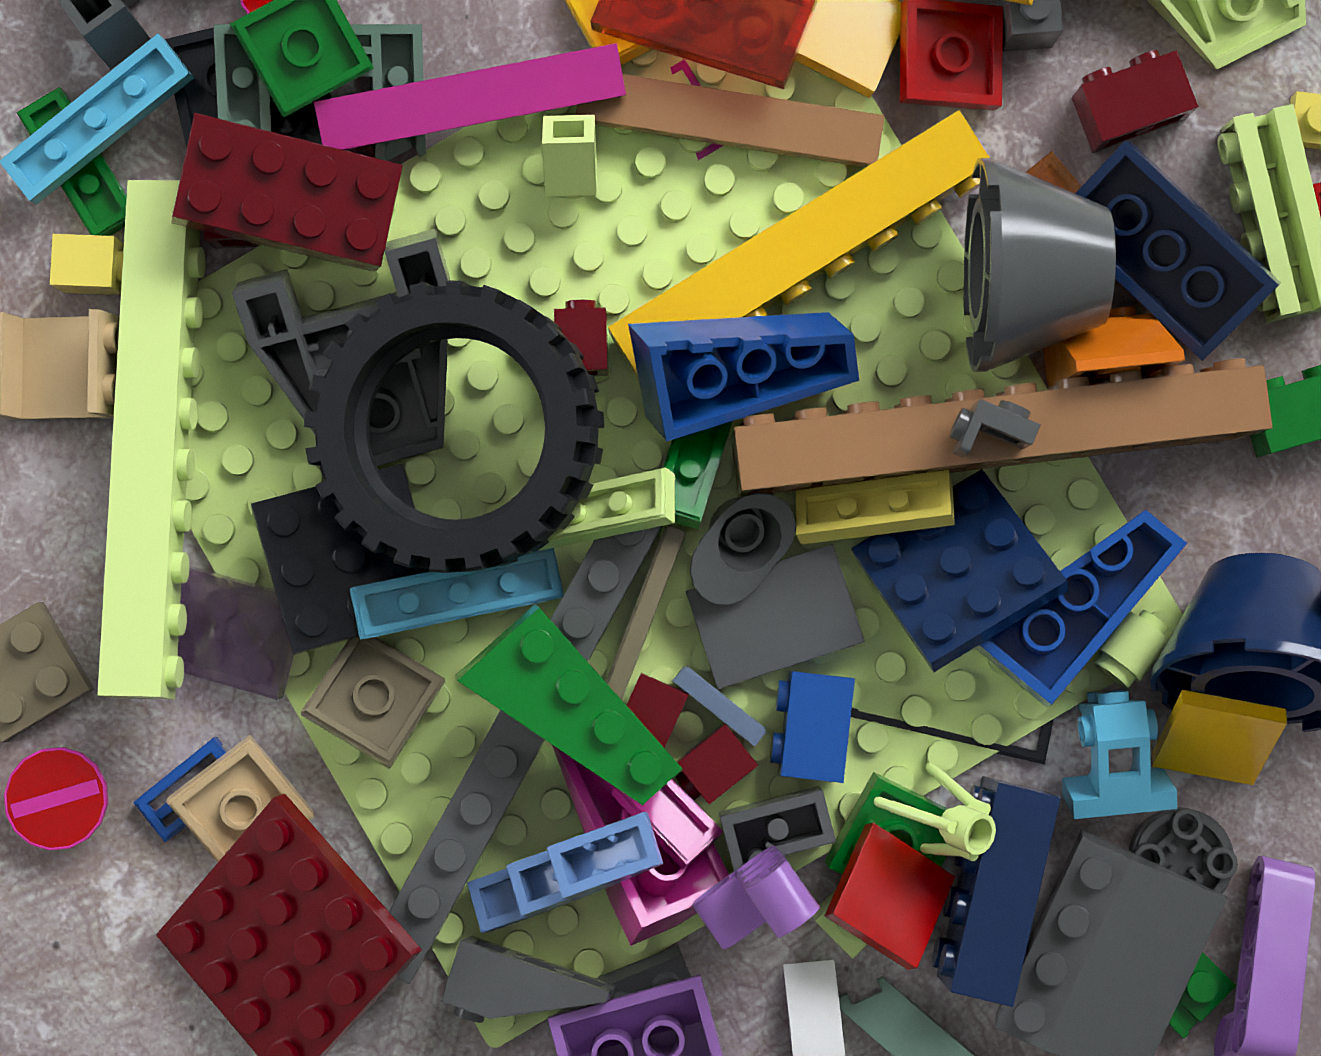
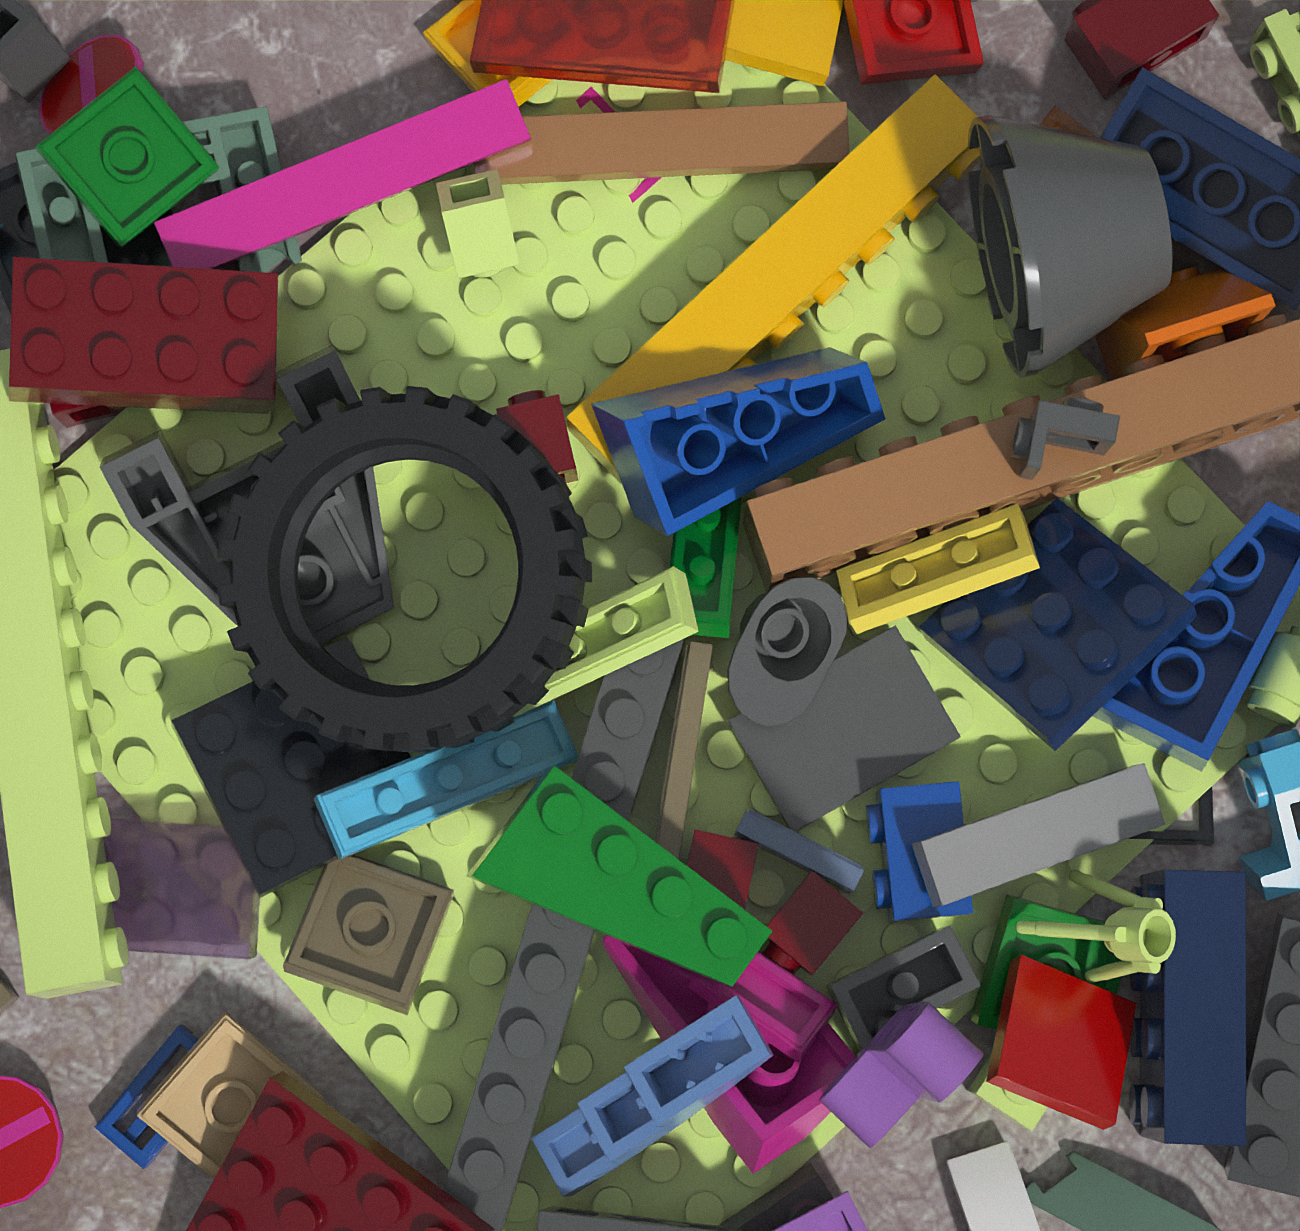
camera: 10 degrees left, 5 degrees down
none -> light grey tile [911,763,1165,907]

